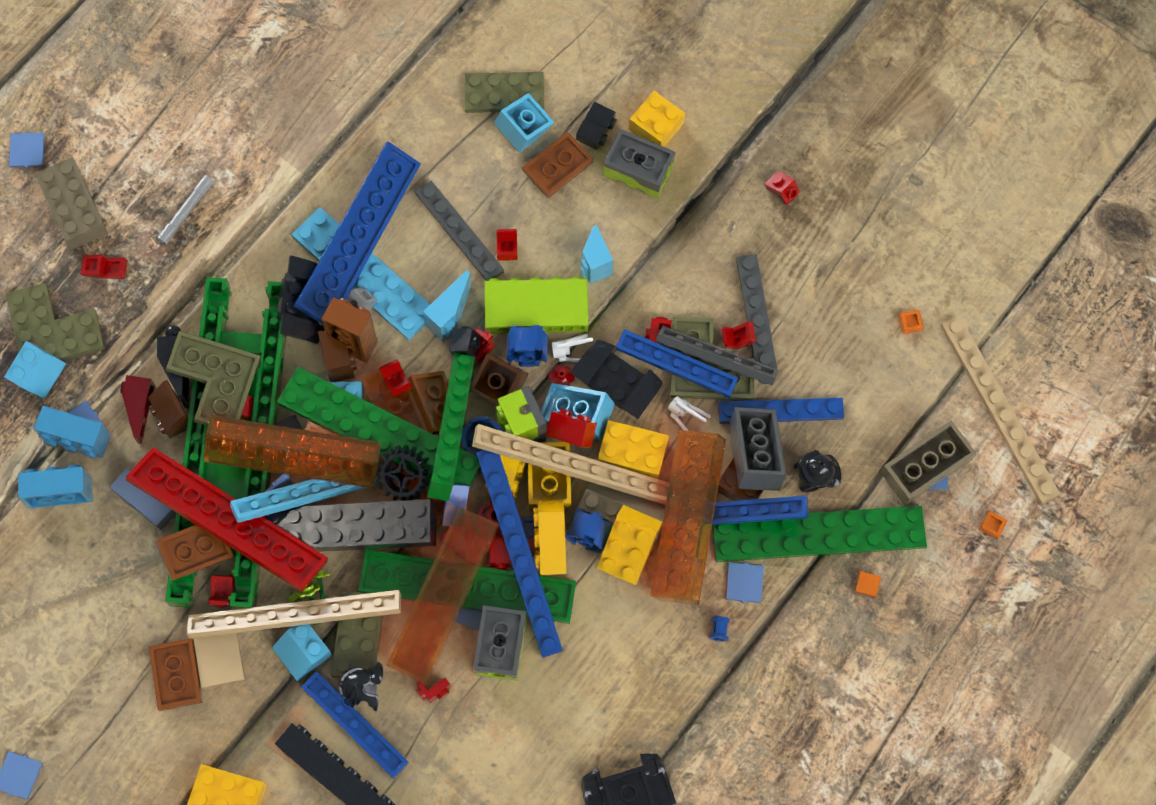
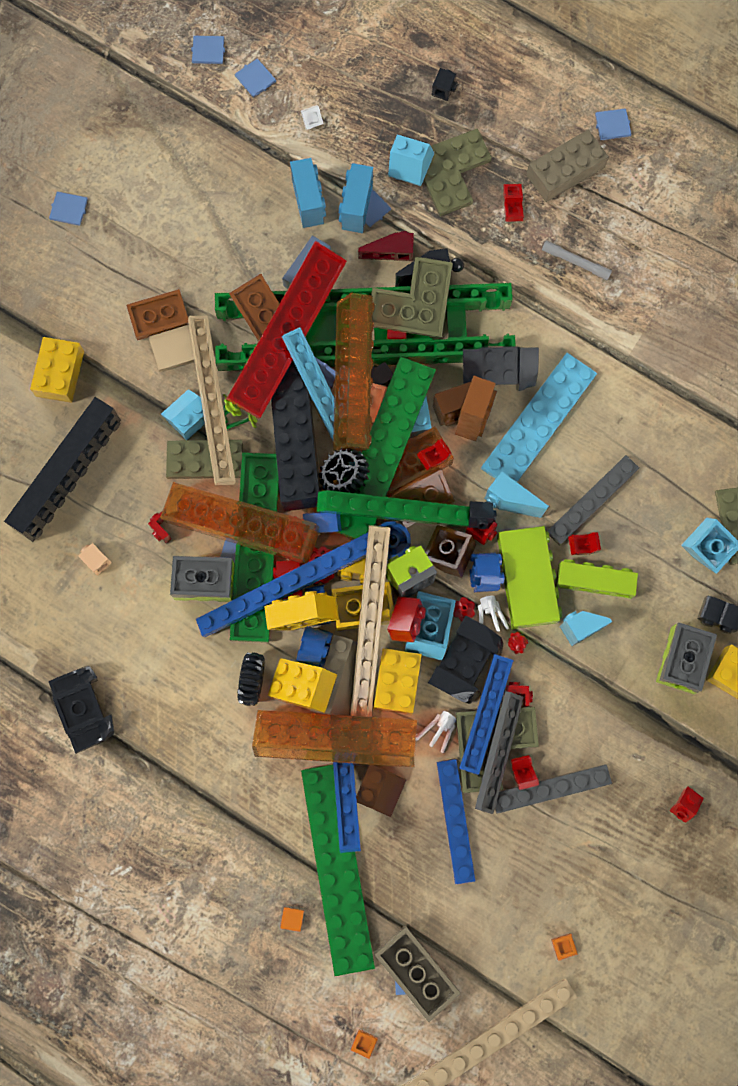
camera: 85 degrees right, 5 degrees up
reddish brown slope [148,380,188,438] -> none
red bracket [208,574,234,608] -> none
blue plate [294,141,421,324] -> none
blue plate [301,671,409,779] -> none
black helmet [338,661,383,711] -> none
light grey brick [346,287,377,311] -> none
dark orange plate [522,131,594,198] -> none
blue bush [709,616,730,642] -> none
medium blue piece [726,562,764,603] -> none
dark grey brick [729,407,786,491] -> none
black helmet [794,450,841,492] -> none
none -> light nougat brick [78,543,112,576]
none -> black gear [237,652,265,706]
none -> red plant [508,631,528,654]
none -> lime brick [555,559,638,599]

